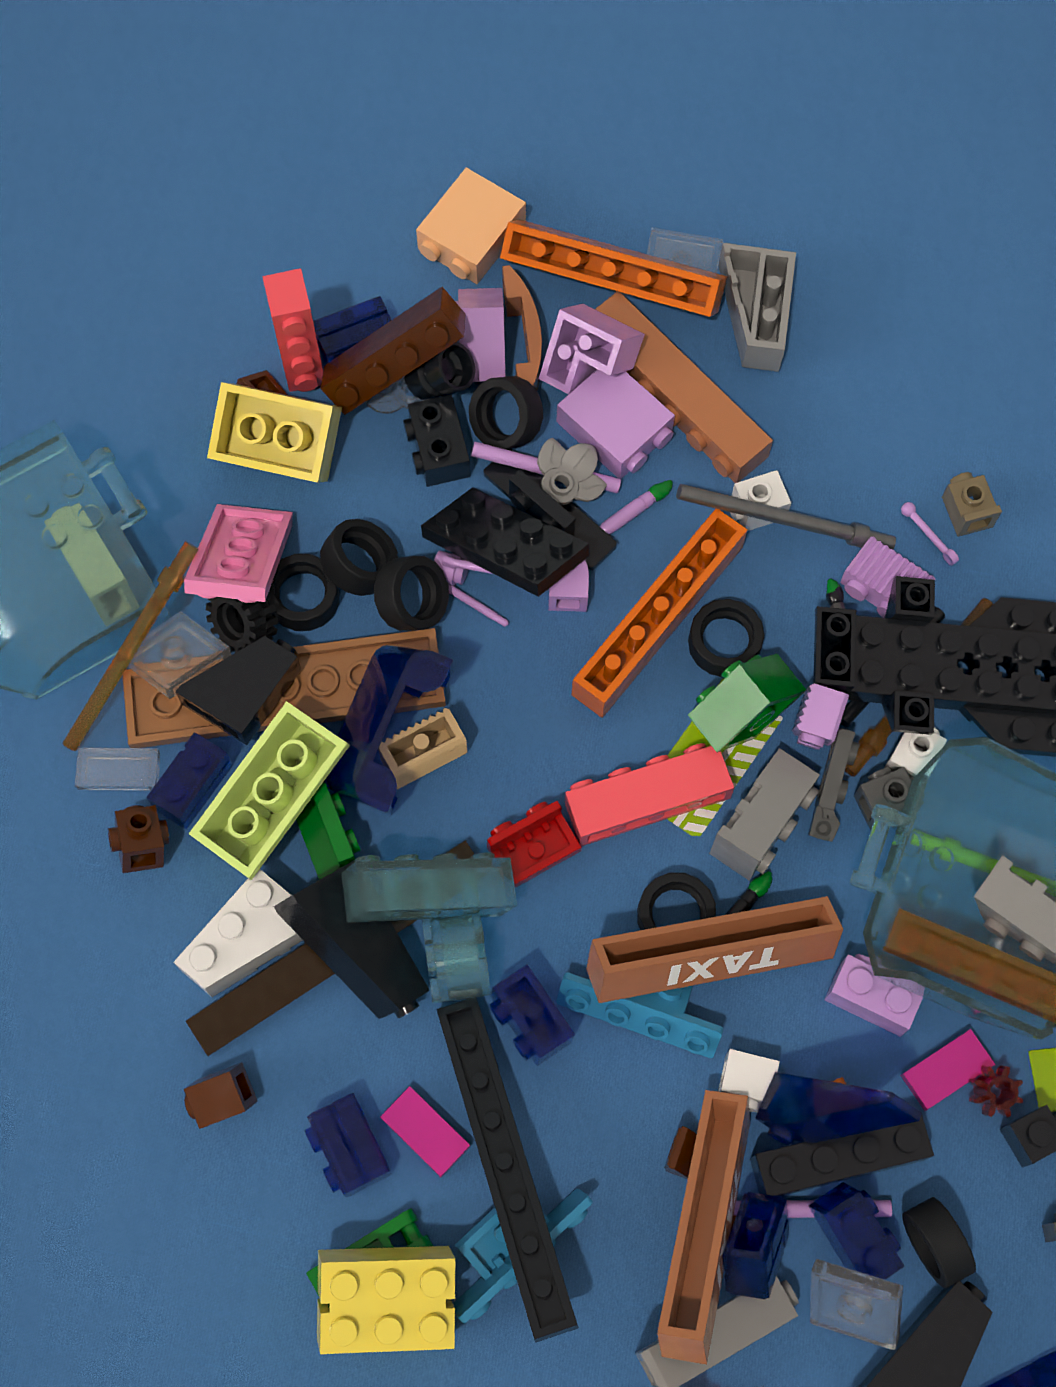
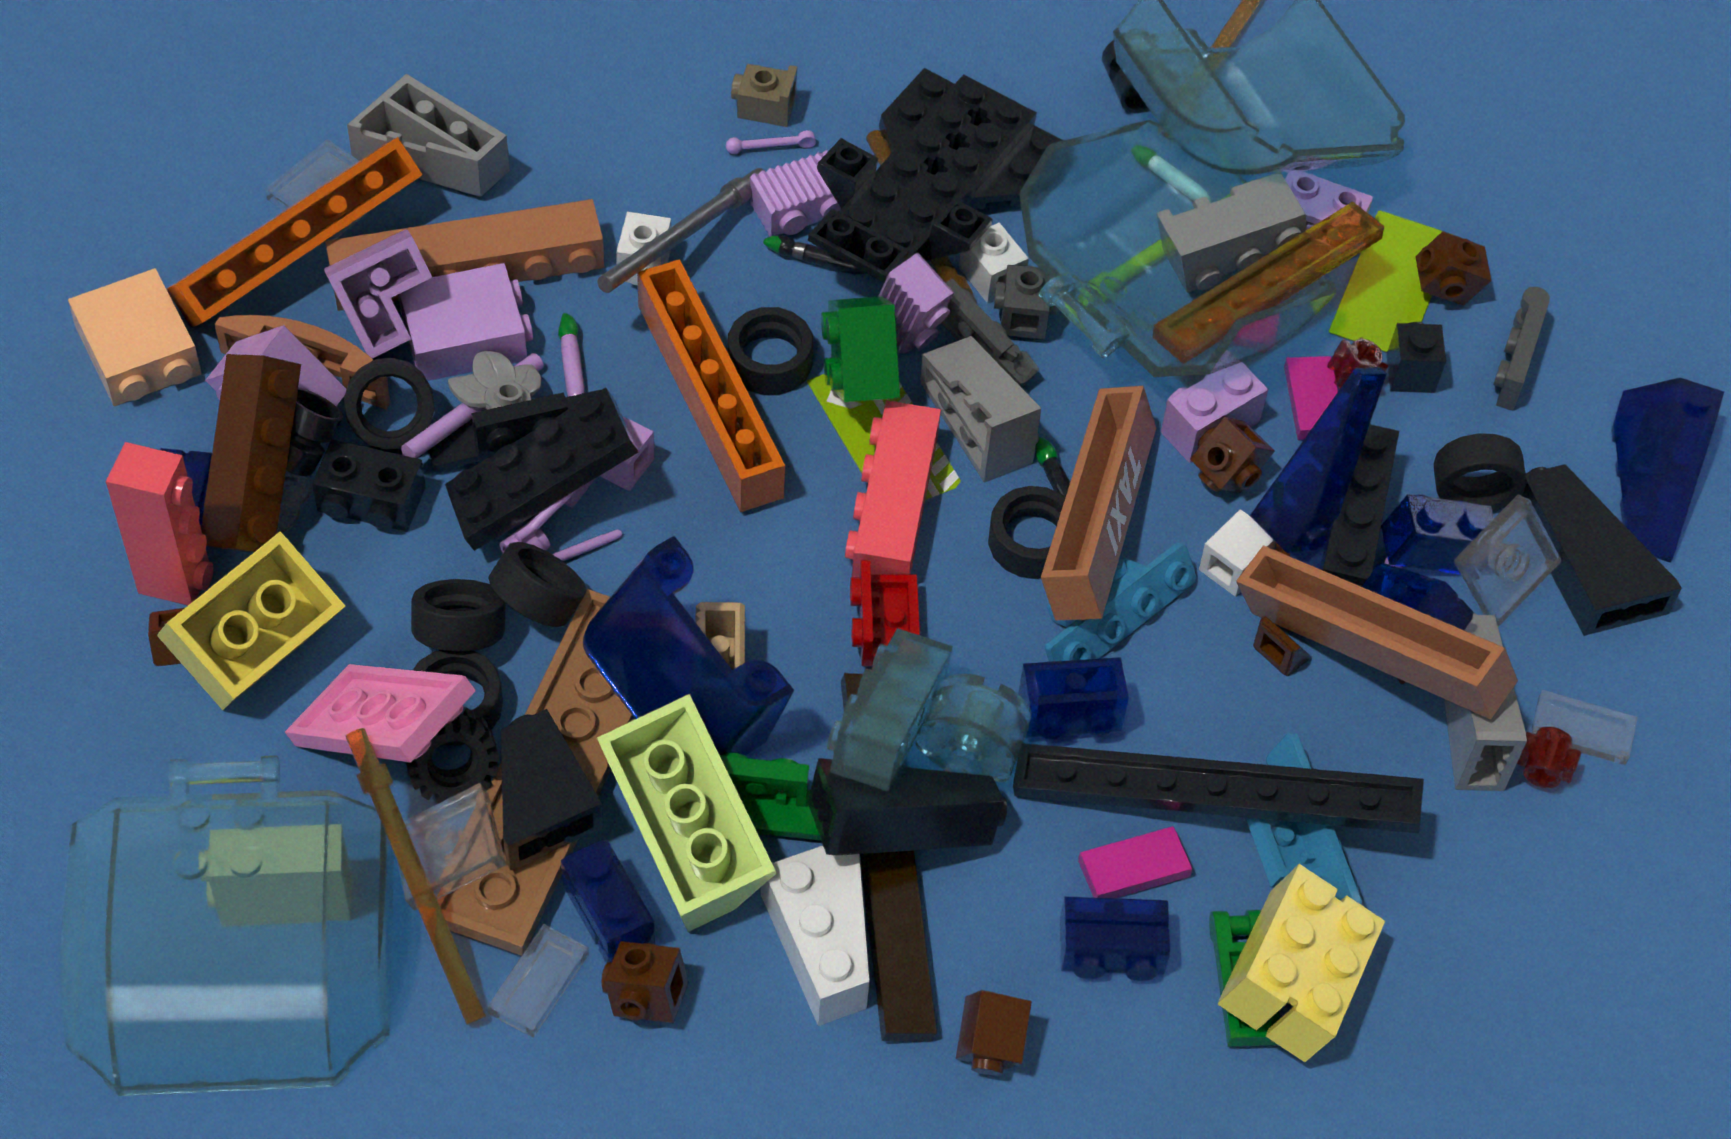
camera: 65 degrees left, 15 degrees down
none -> reddish brown brick [1190,417,1275,493]

